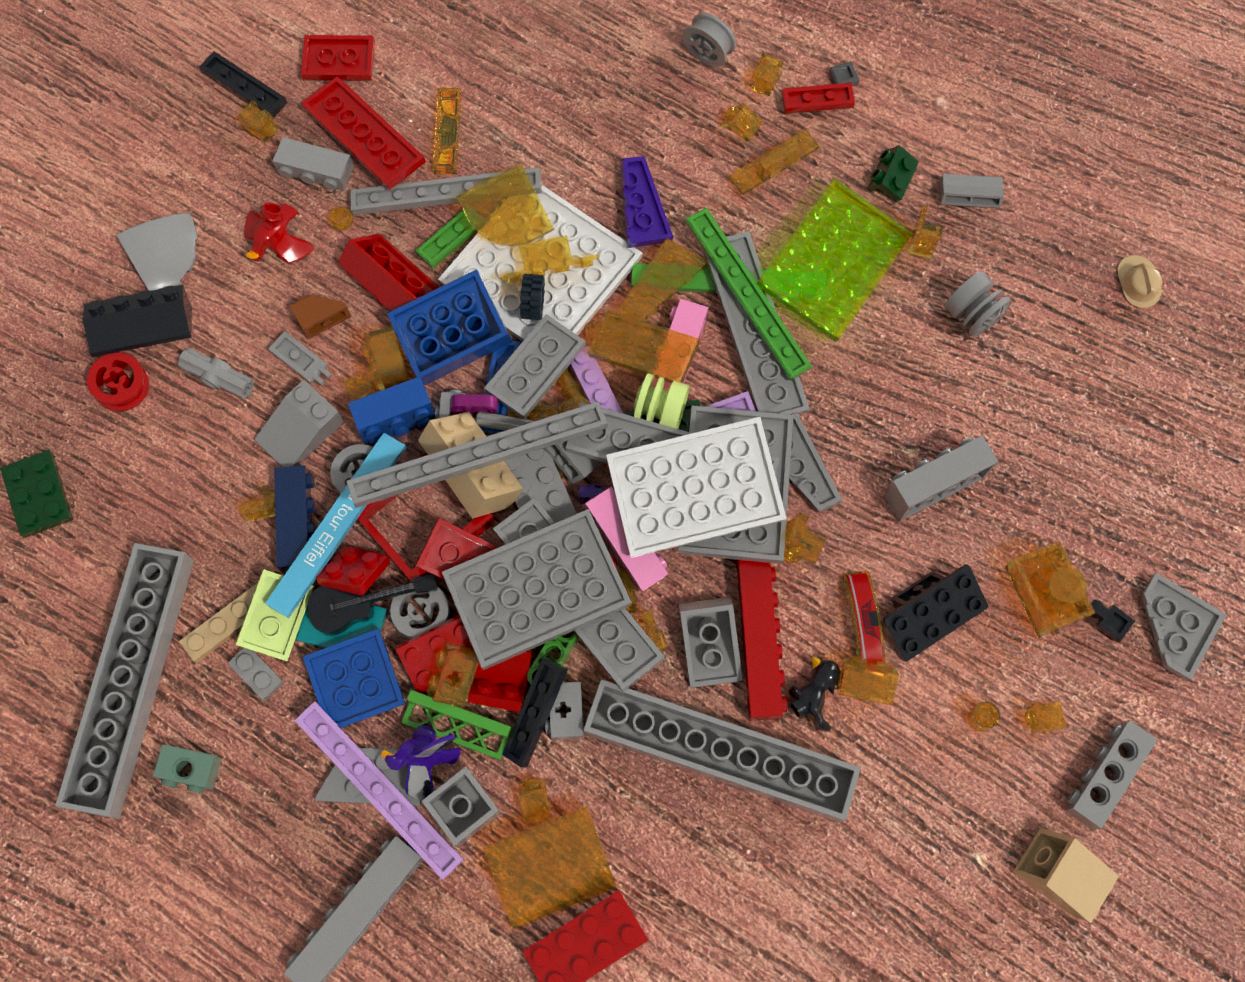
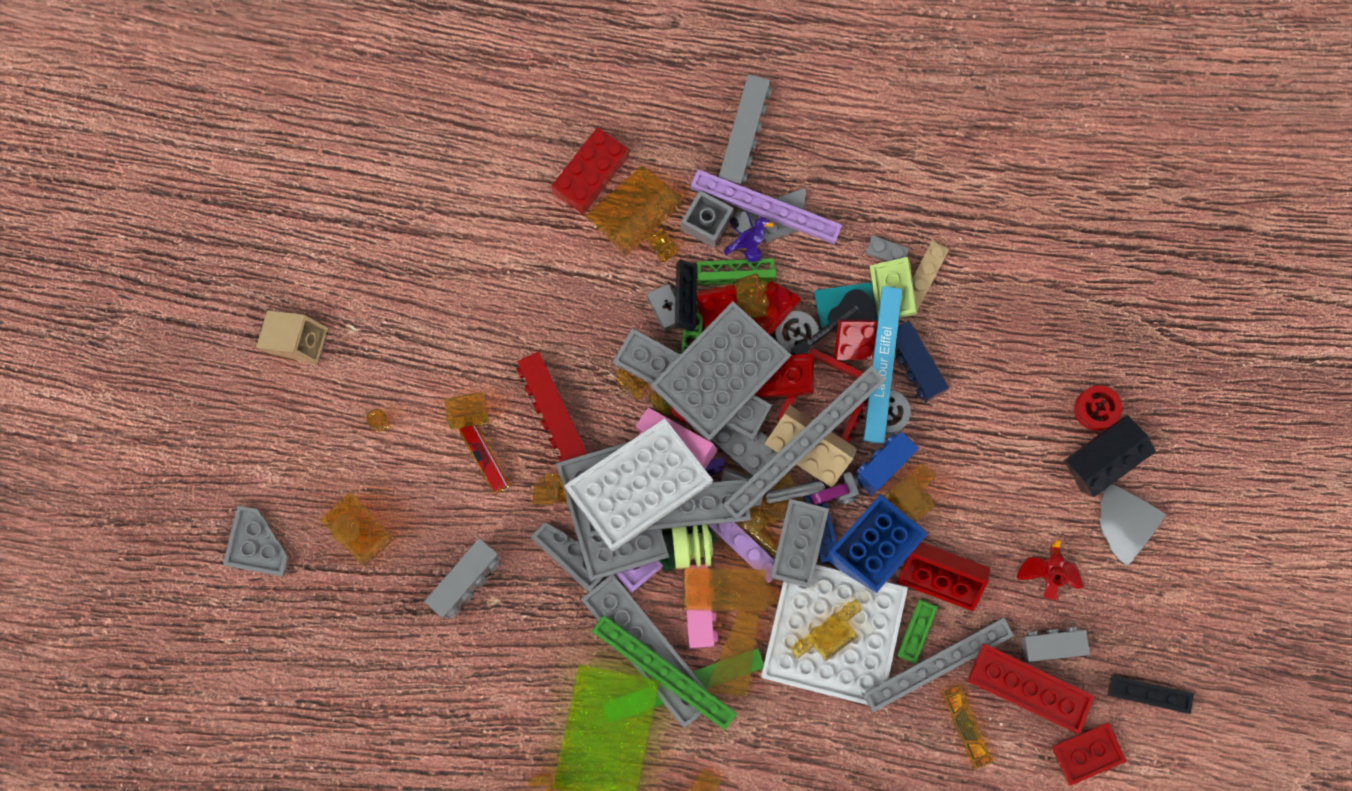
camera: 155 degrees right, 5 degrees up
dark green plate [0,450,74,538] -> none
light grey brick [55,543,194,819] -> none
sand green brick [153,744,222,794] -> none
light grey piece [178,348,254,400] -> none
clear yellow brick [237,100,278,143] -> none
clear yellow bracket [238,485,275,522] -> none
light grey slope [254,380,344,467] -> none
light grey hinge [268,331,332,386] -> none
dark orange slope [290,295,351,339] -> none
blue plate [303,629,406,728] -> none
clear yellow plate [329,207,353,230] -> none
clear yellow plate [456,163,555,246] -> none
black bush [520,274,545,320] -> none
light grey brick [583,679,861,823] -> none
dark purple wing [620,156,674,248] -> none
light grey slope [679,597,743,688] -> none
black animal [789,658,841,732] -> none
black bracket [882,564,988,662] -> none
light grey wheel [944,271,1012,338] -> none
clear yellow bracket [1025,702,1066,734] -> none
light grey brick [1065,720,1158,831] -> none
black plate [1083,599,1135,643] -> none

